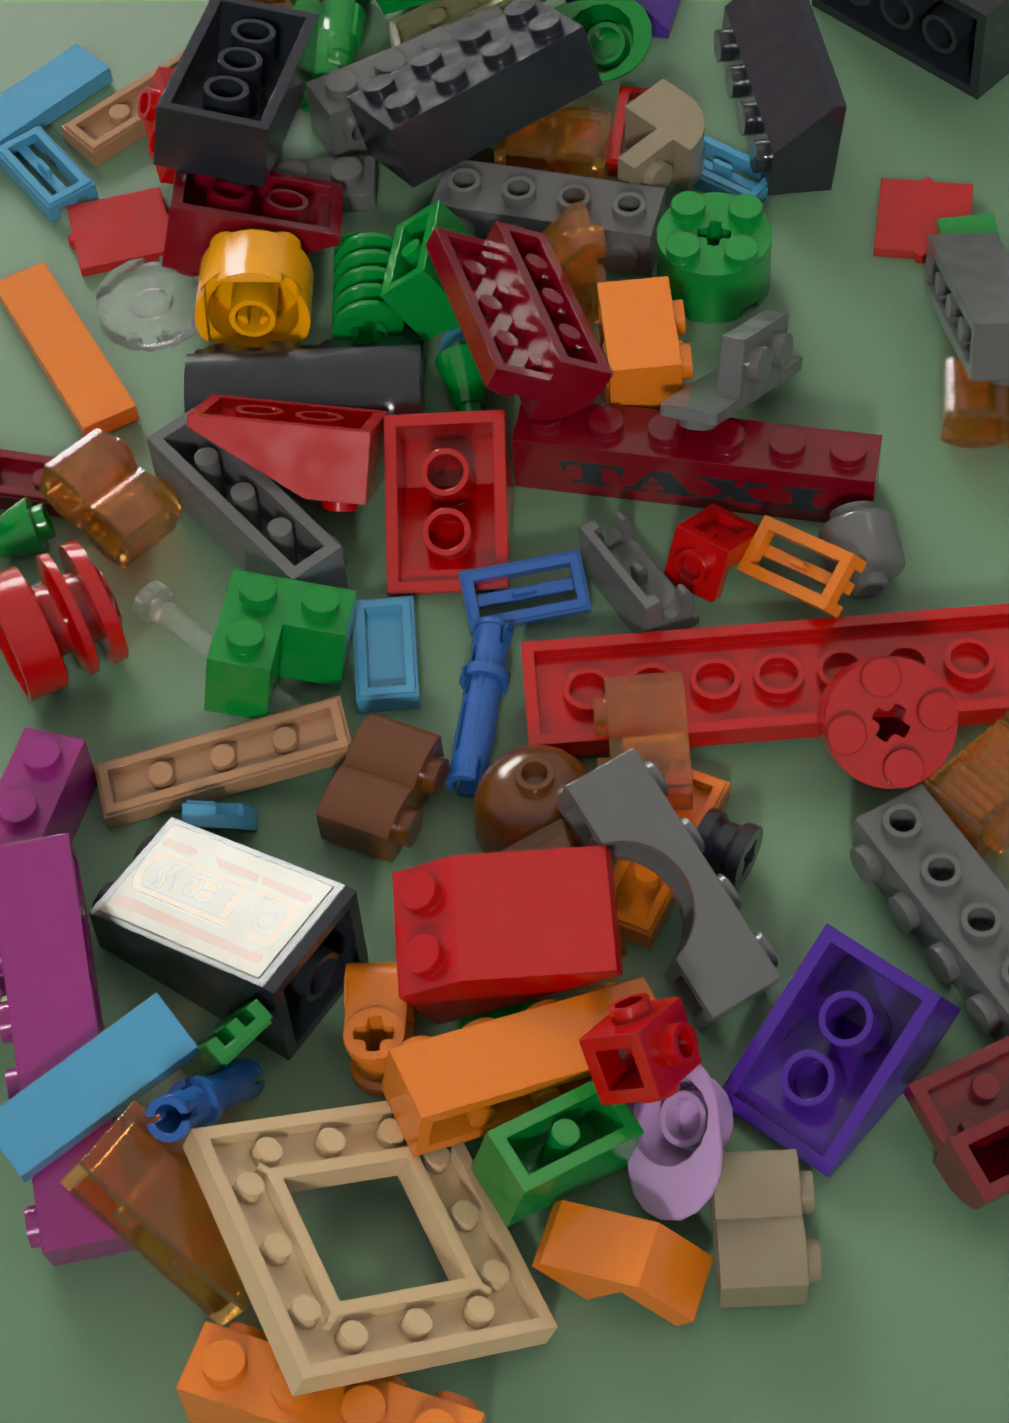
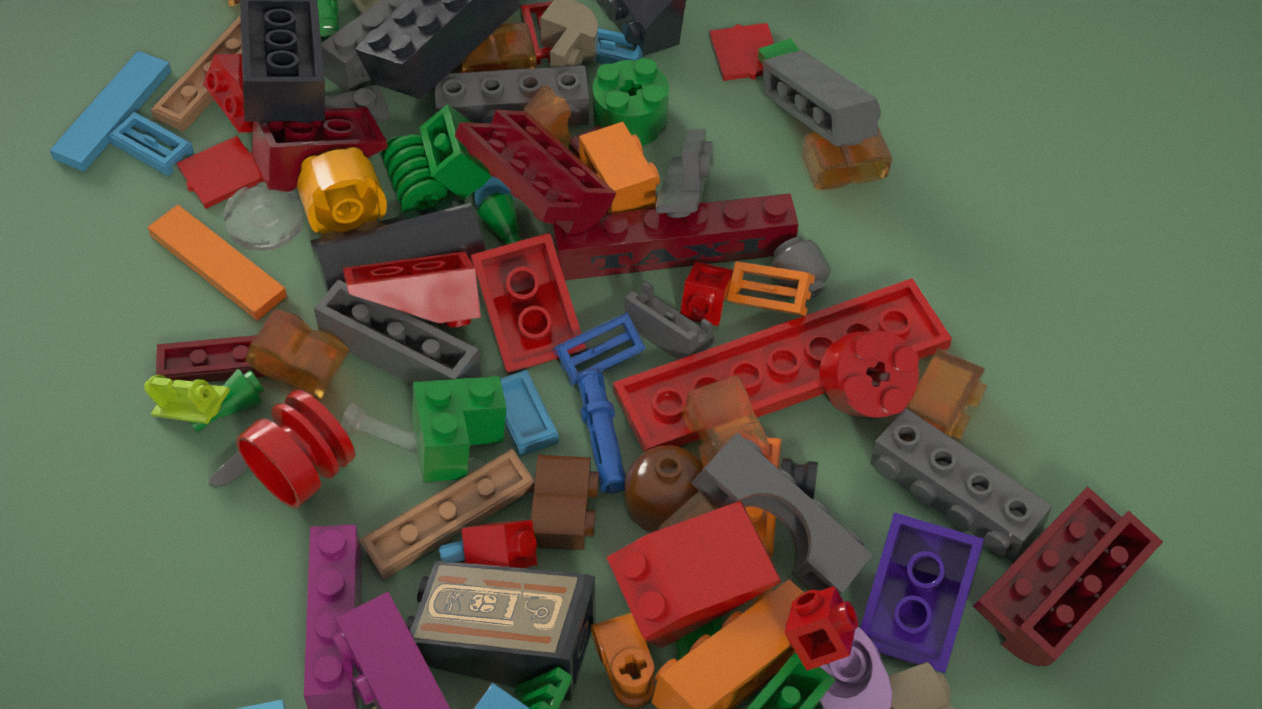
camera: 25 degrees left, 0 degrees up
none -> red brick [461,520,538,568]

